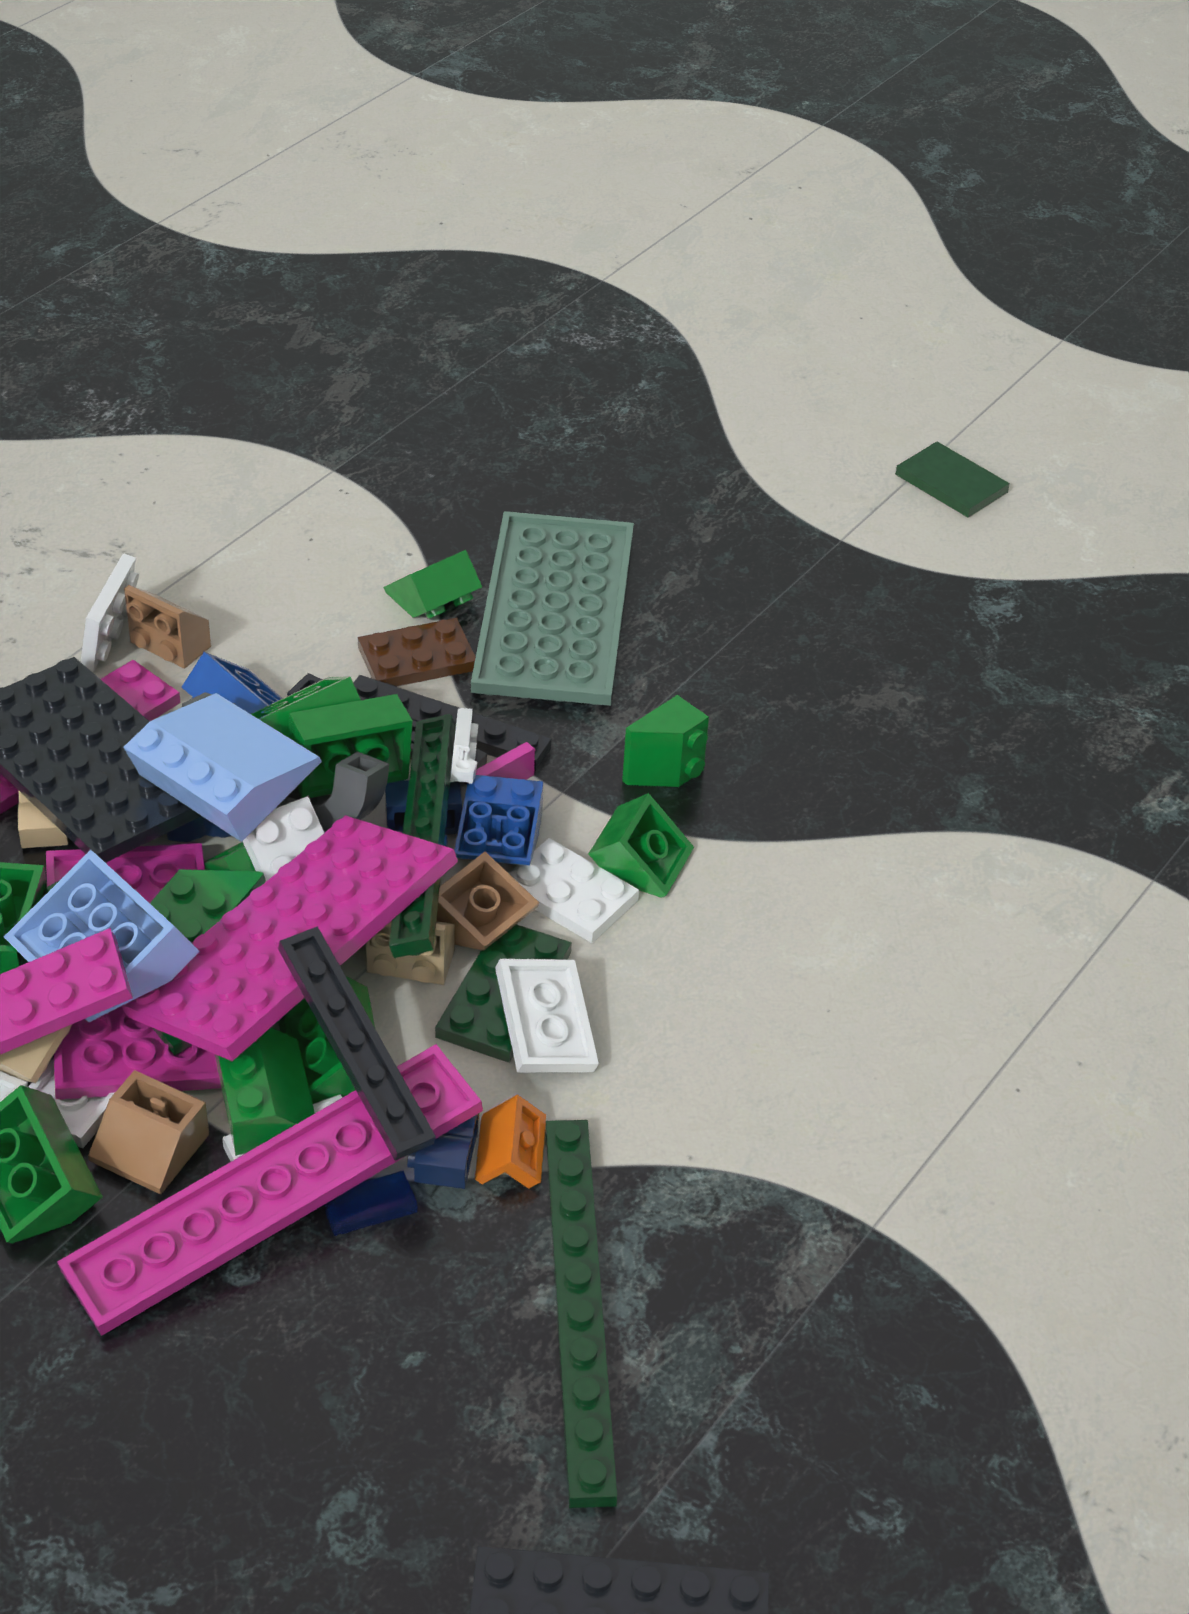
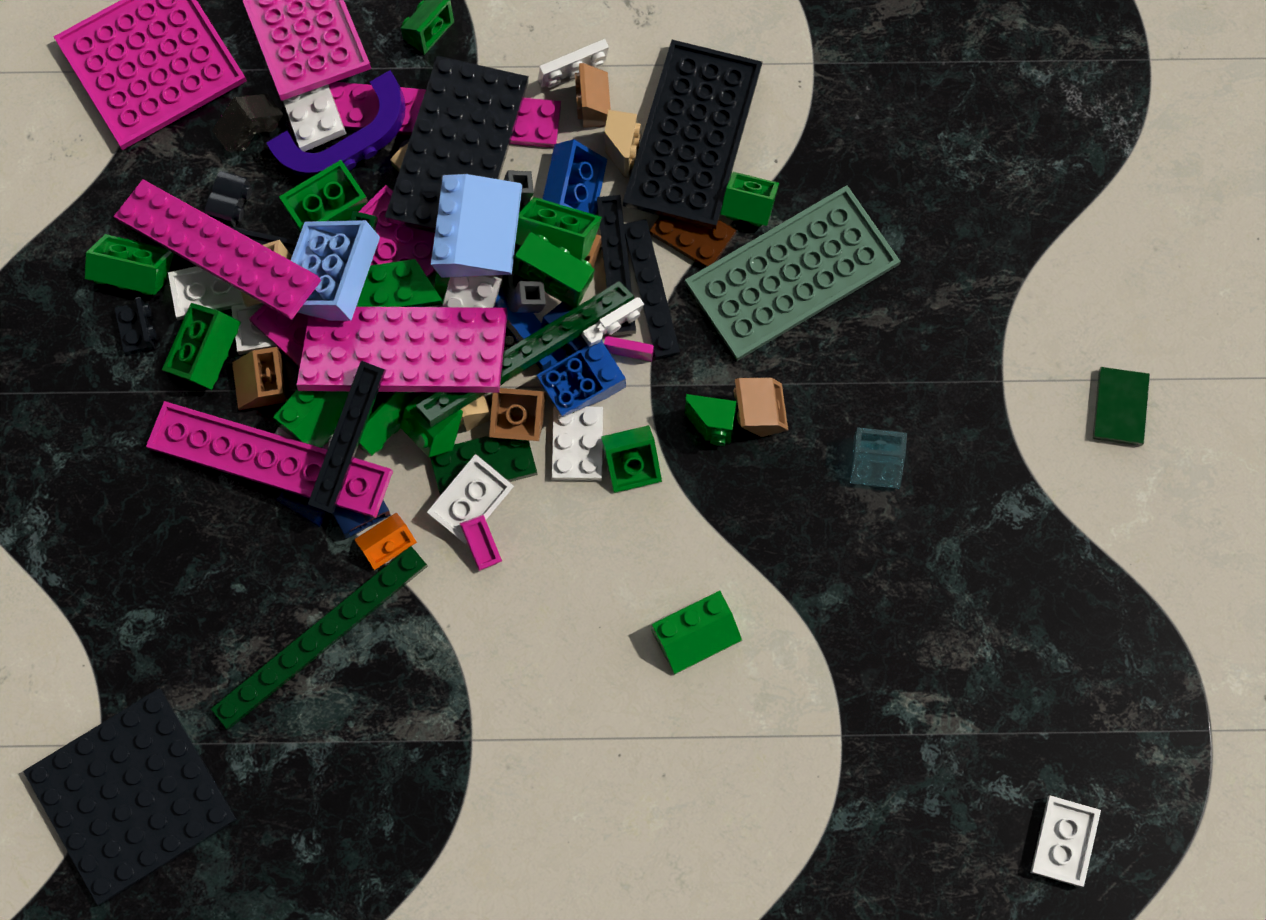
camera: 55 degrees right, 30 degrees up
none -> green slope [400,392,463,457]
none -> dark pink tile [460,514,502,571]
none -> tan slope [604,110,641,178]
none -> black plate [623,39,763,230]
none -> green slope [651,590,742,675]
none -> medium nougat slope [734,378,788,437]
none -> clear light blue slope [850,427,907,489]

